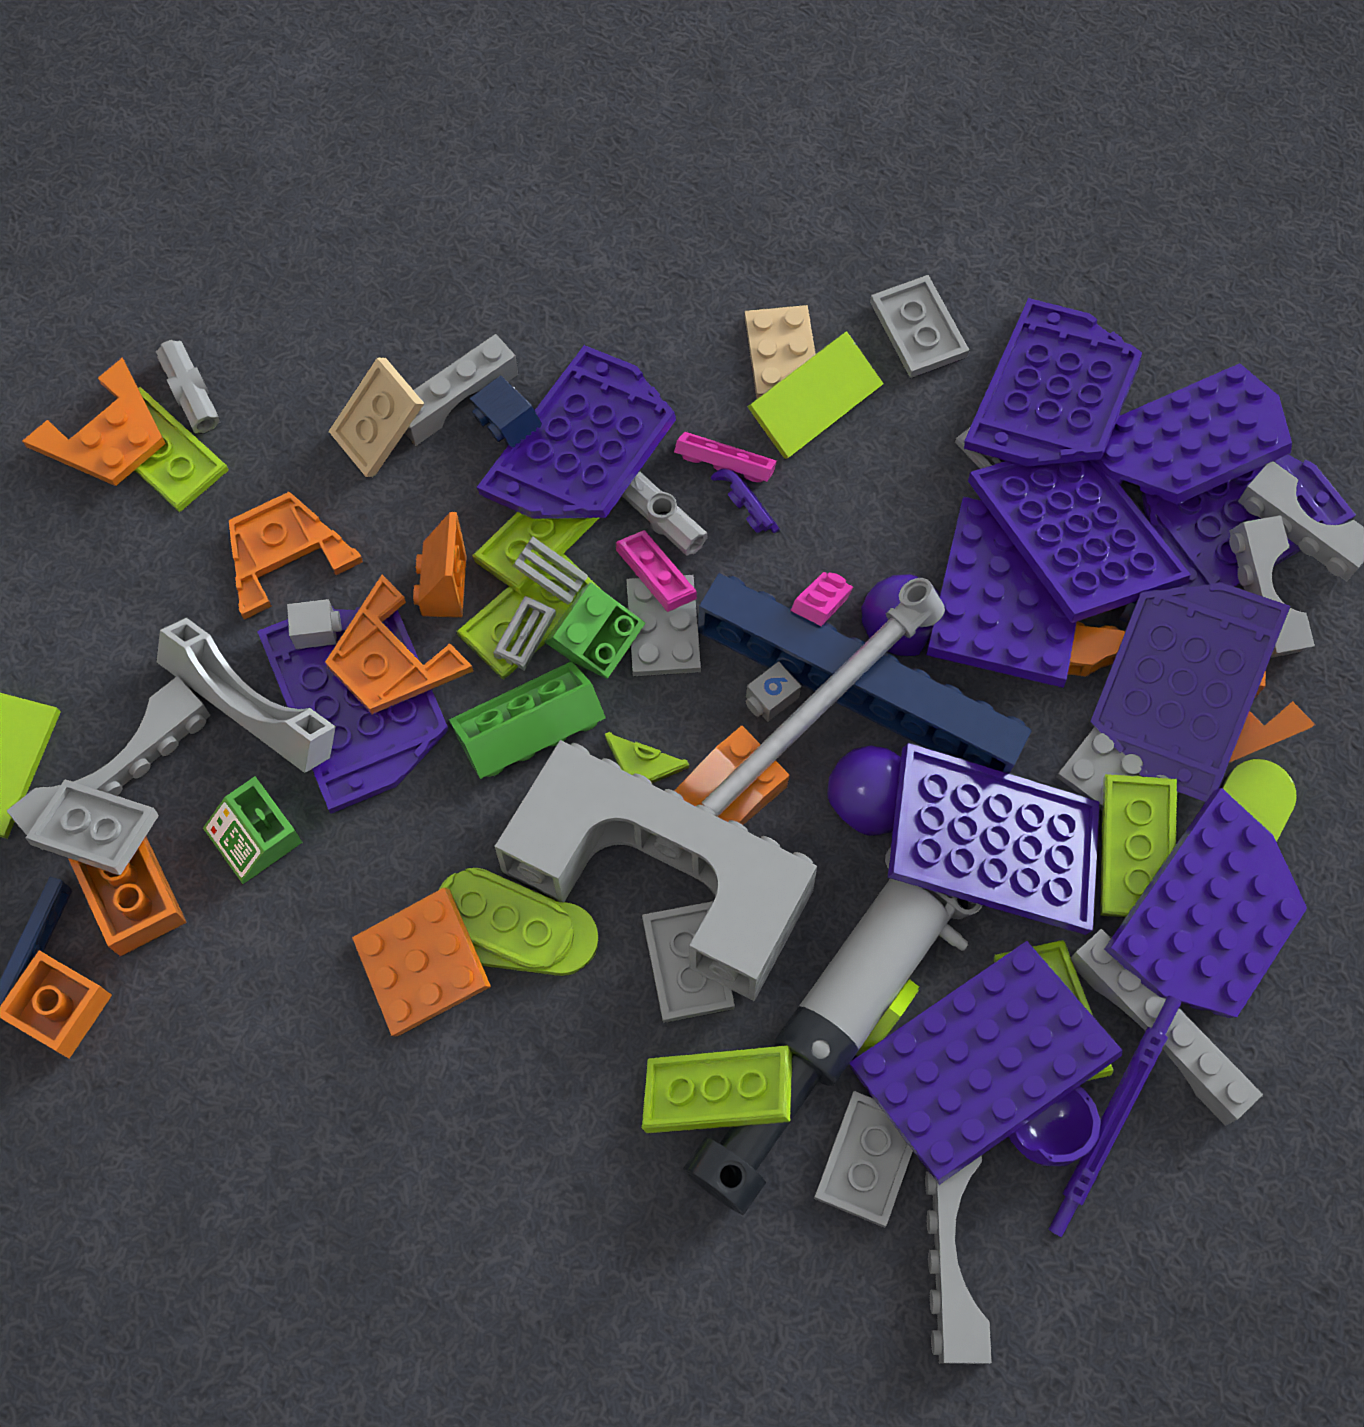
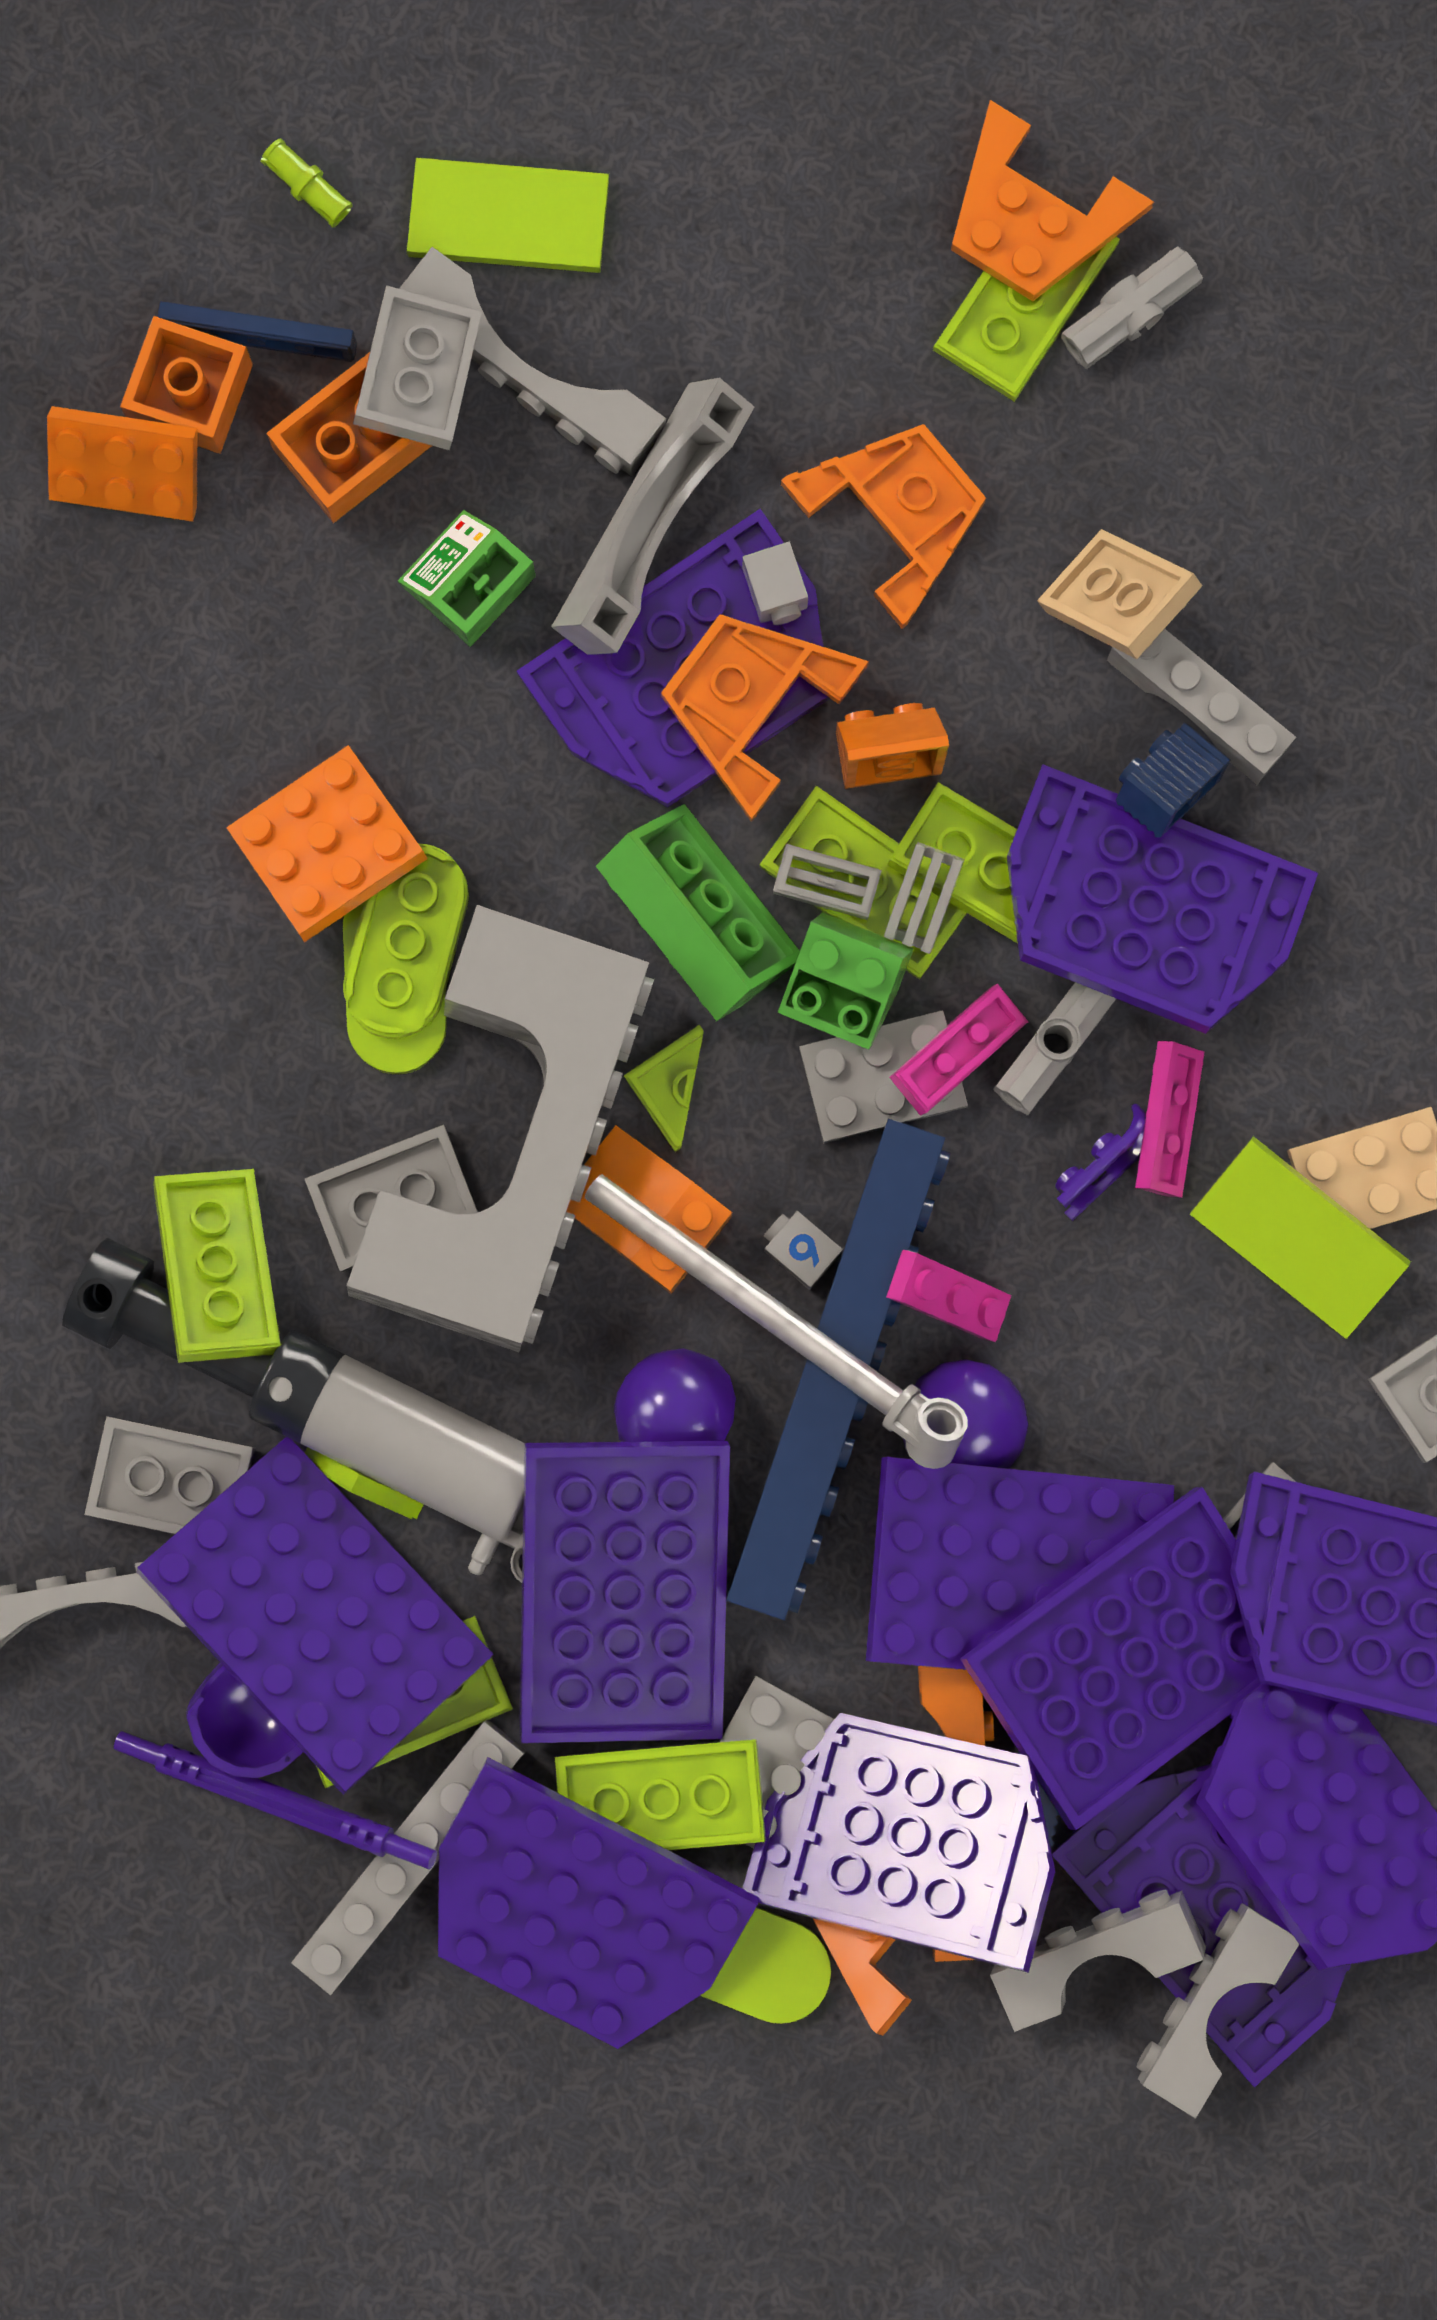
camera: 85 degrees right, 15 degrees up
none -> orange plate [47,406,198,522]

